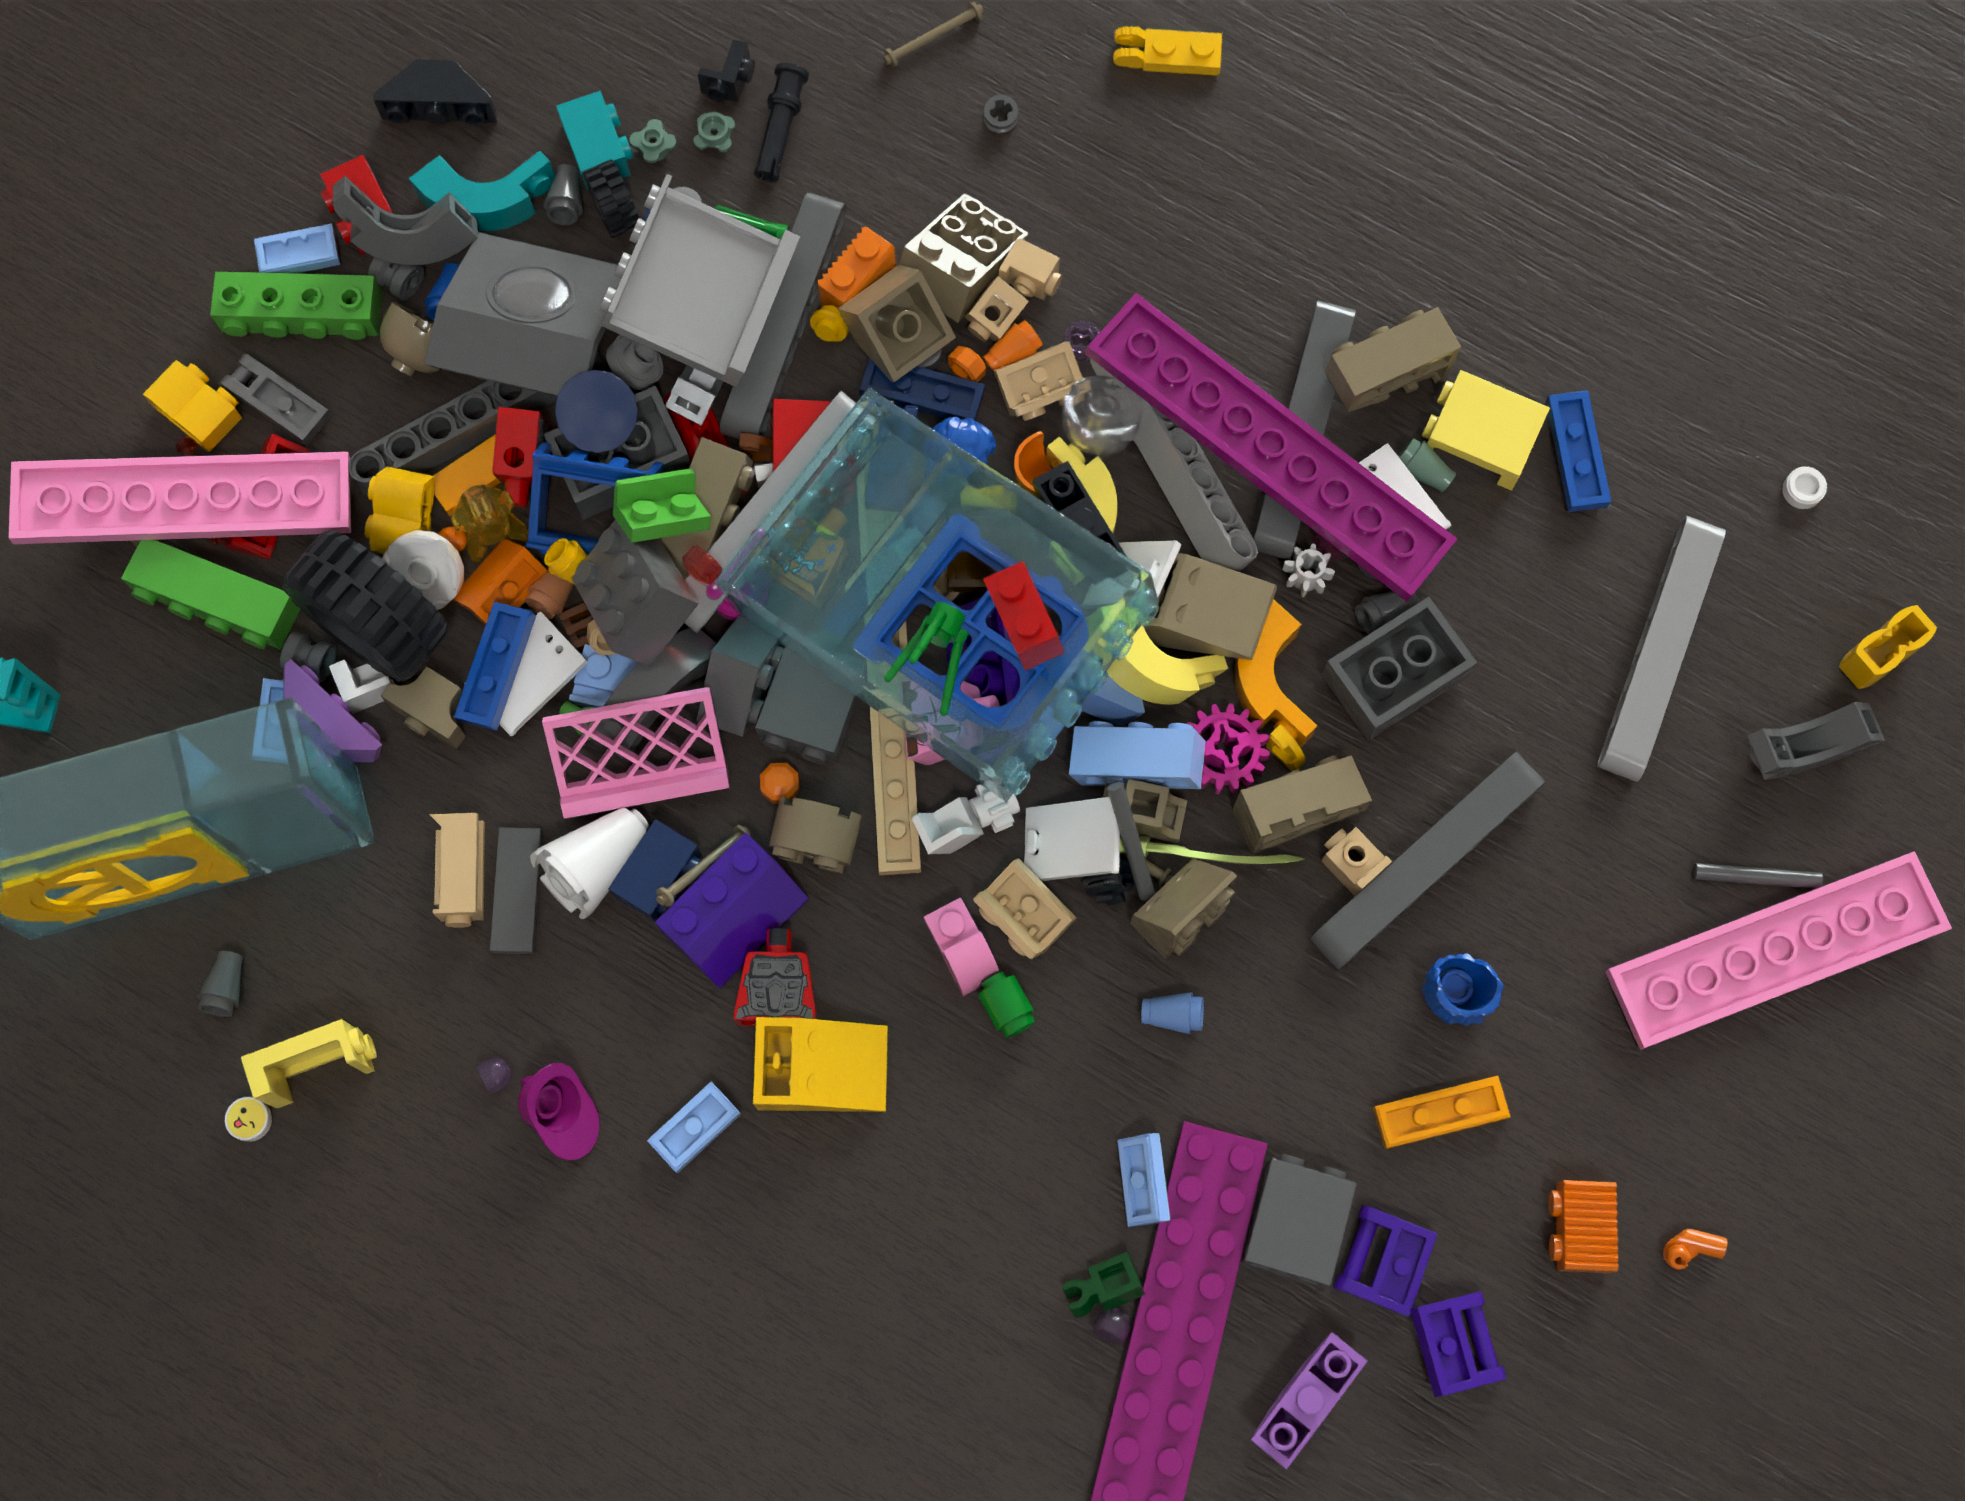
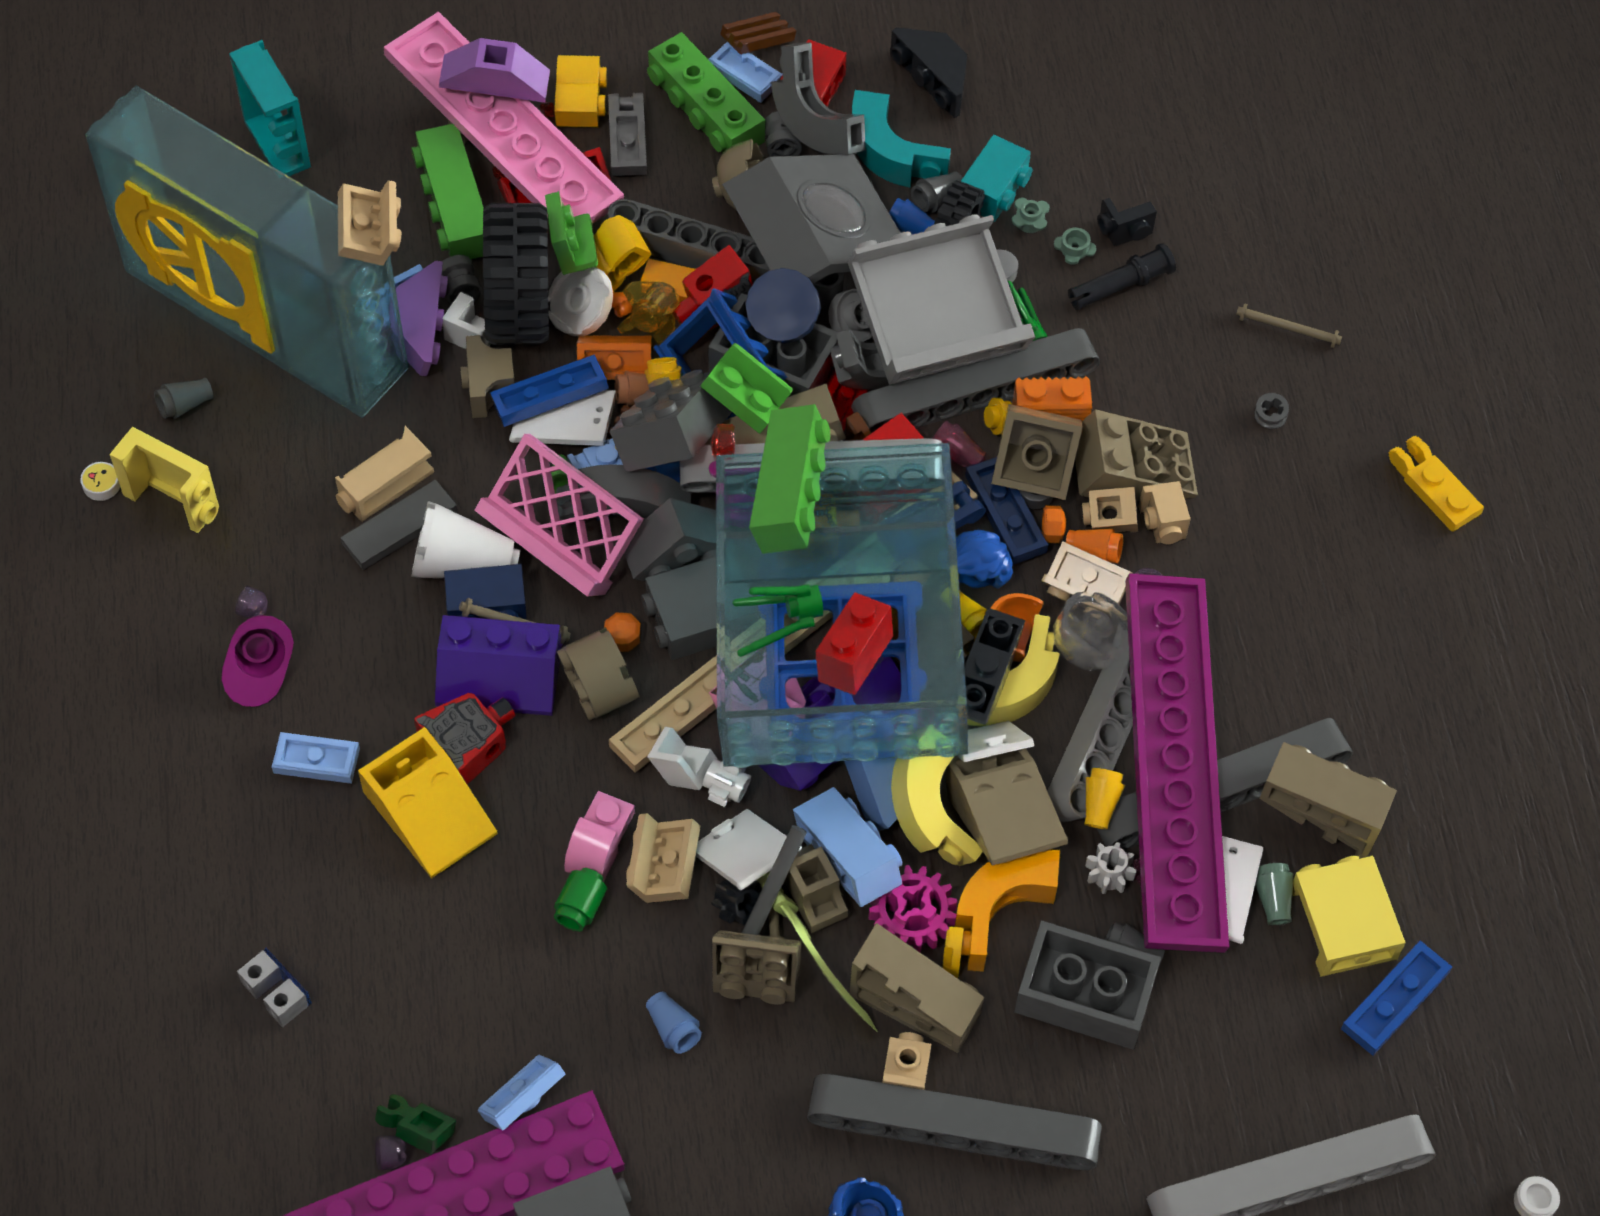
camera: 50 degrees right, 15 degrees down
none -> flat silver piece [237,948,312,1027]
none -> tan bracket [338,180,401,266]
none -> medium lavender slope [439,38,550,103]
none -> bright green bracket [545,192,598,275]
none -> reddish brown tile [720,12,797,54]
none -> bright green brick [749,404,830,554]
none -> blue cone [889,198,935,235]
none -> clear pink cone [932,420,987,468]
none -> yellow cone [1084,768,1125,830]

